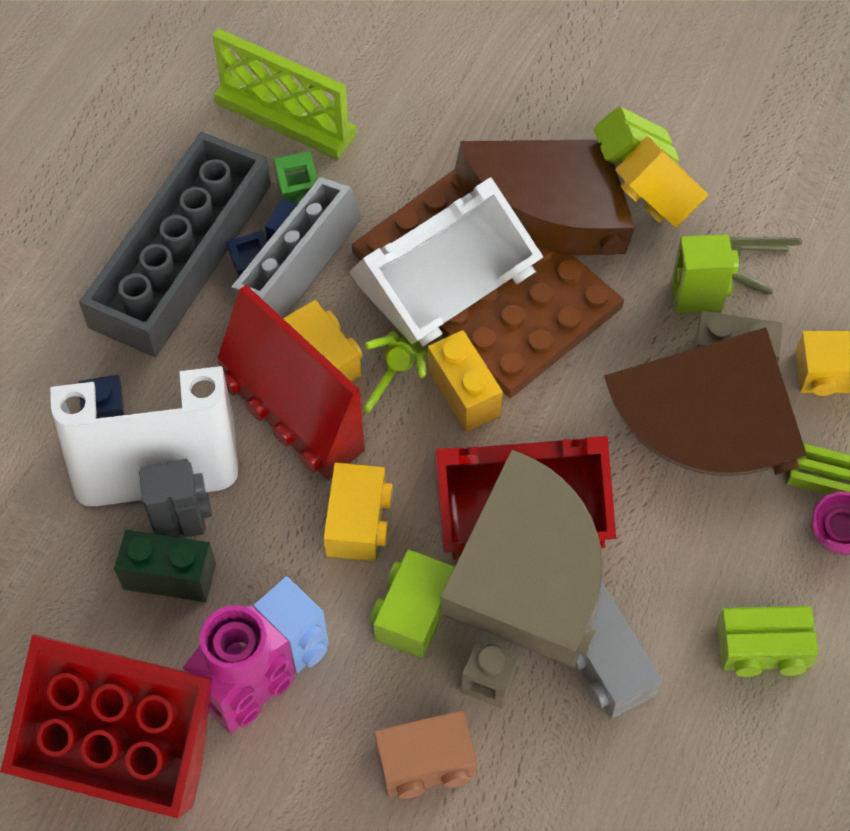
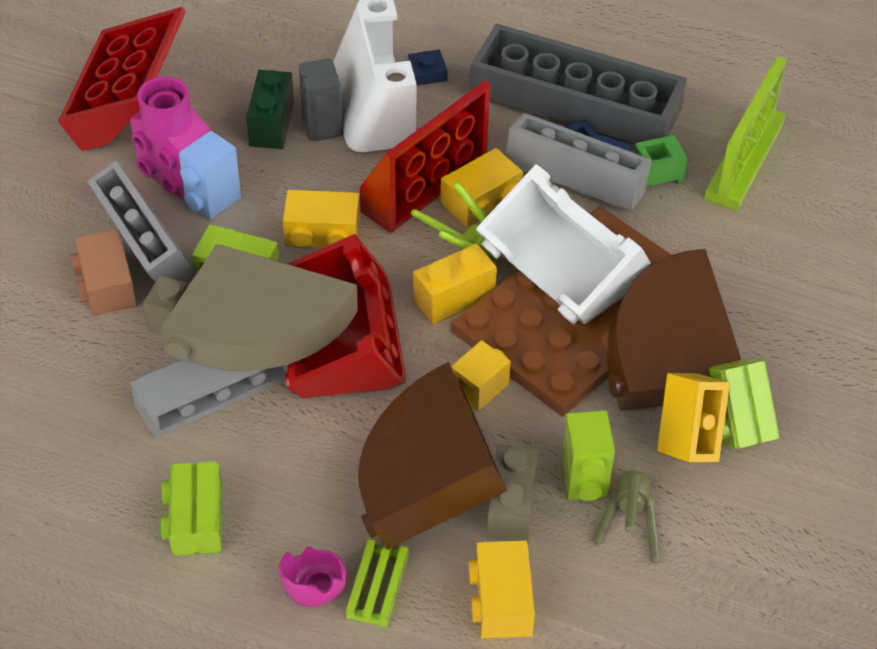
camera: 85 degrees right, 10 degrees down
none -> light grey brick [87,160,196,282]
none -> yellow brick [451,340,511,411]

